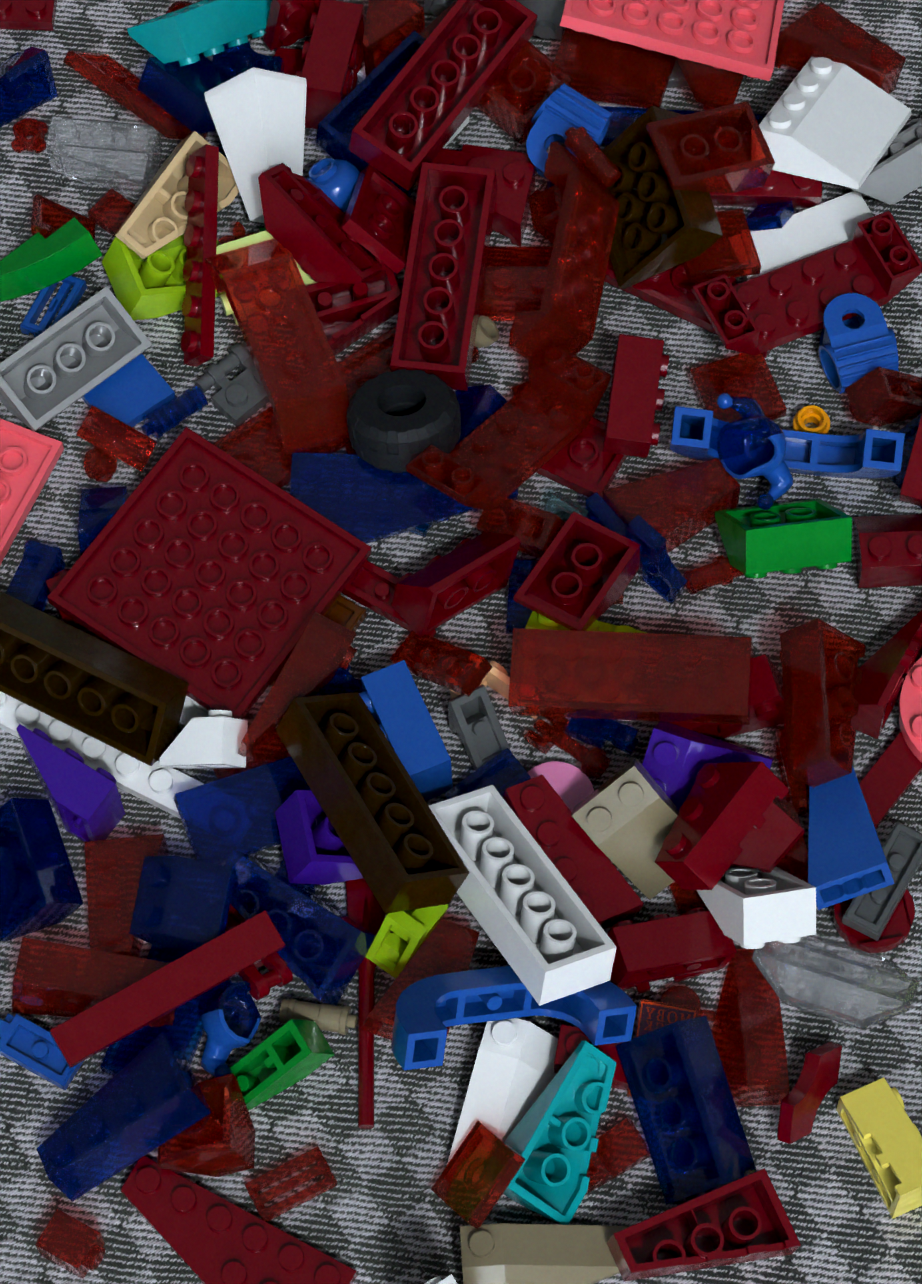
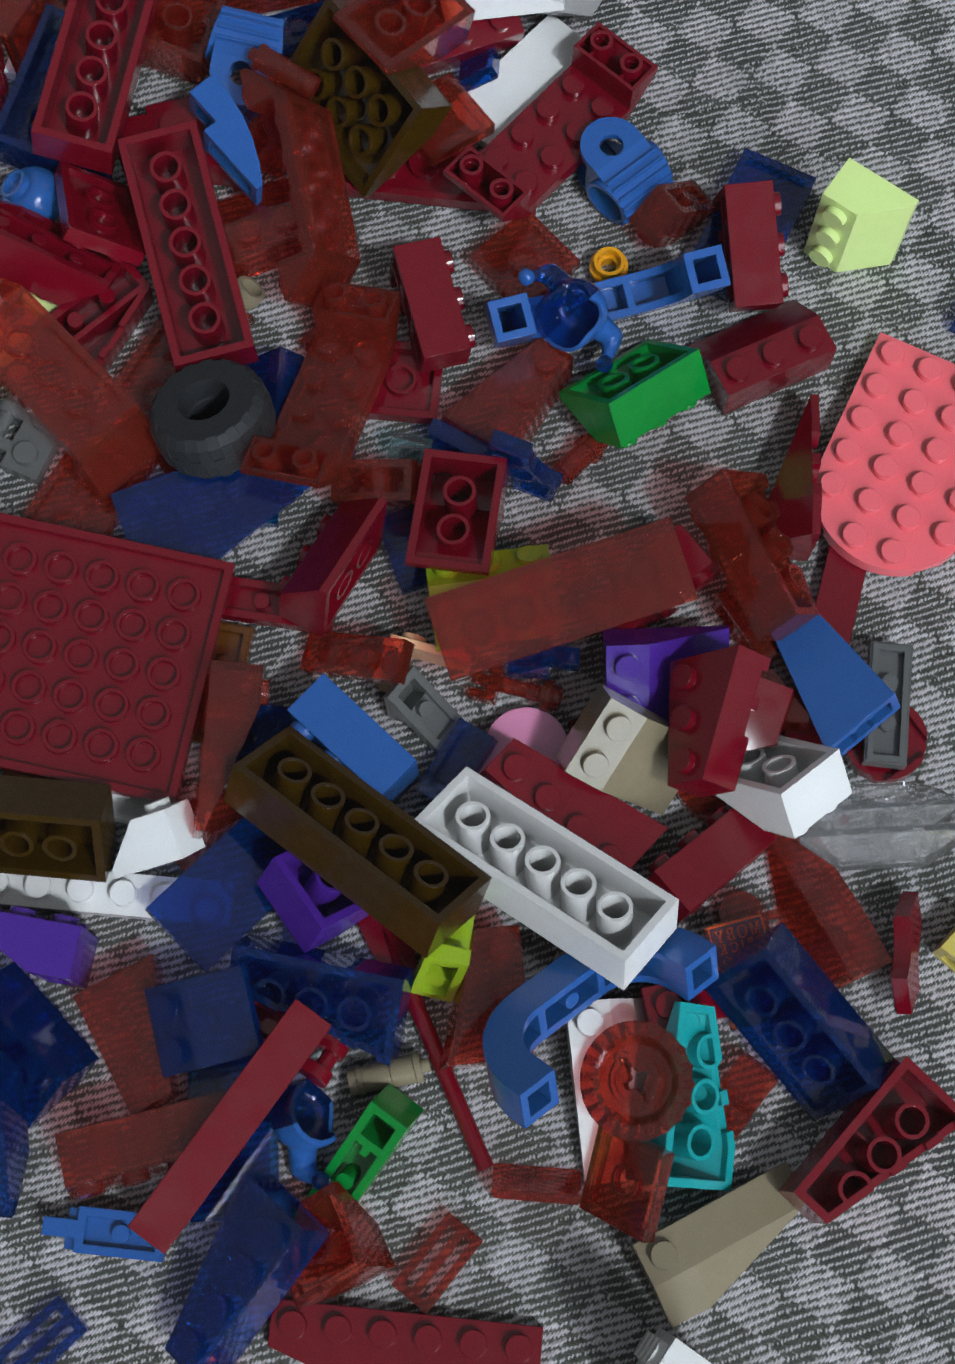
camera: 25 degrees left, 10 degrees up
none -> blue slope [189,73,263,206]
none -> clear red slope [491,1163,582,1205]
none -> clear red gear [580,1020,695,1141]

